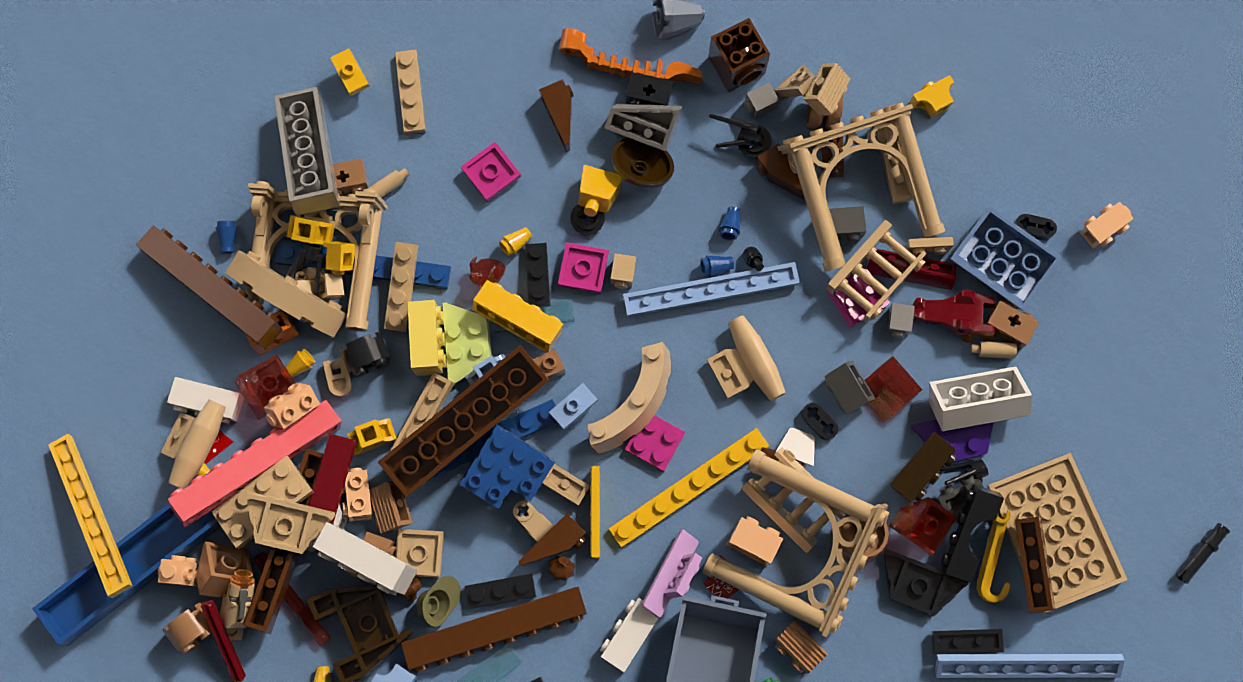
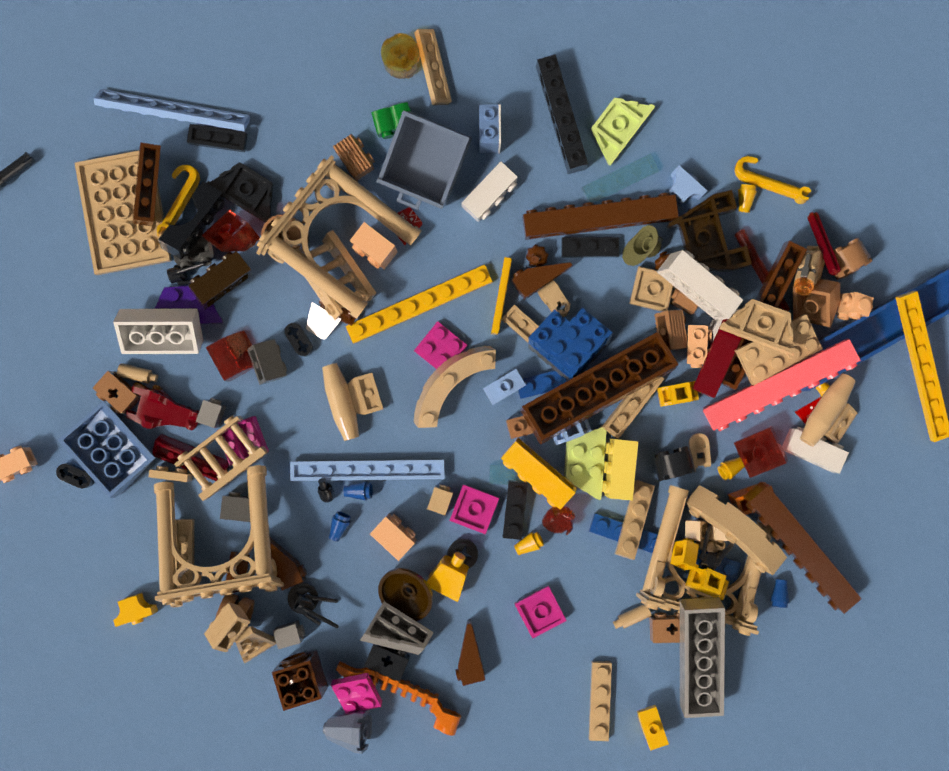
camera: 170 degrees left, 10 degrees up
light nougat brick [264,383,320,429] -> none
lavender bracket [642,530,702,618] -> none
none -> dark pink plate [331,673,382,713]
none -> light nougat brick [370,513,417,561]

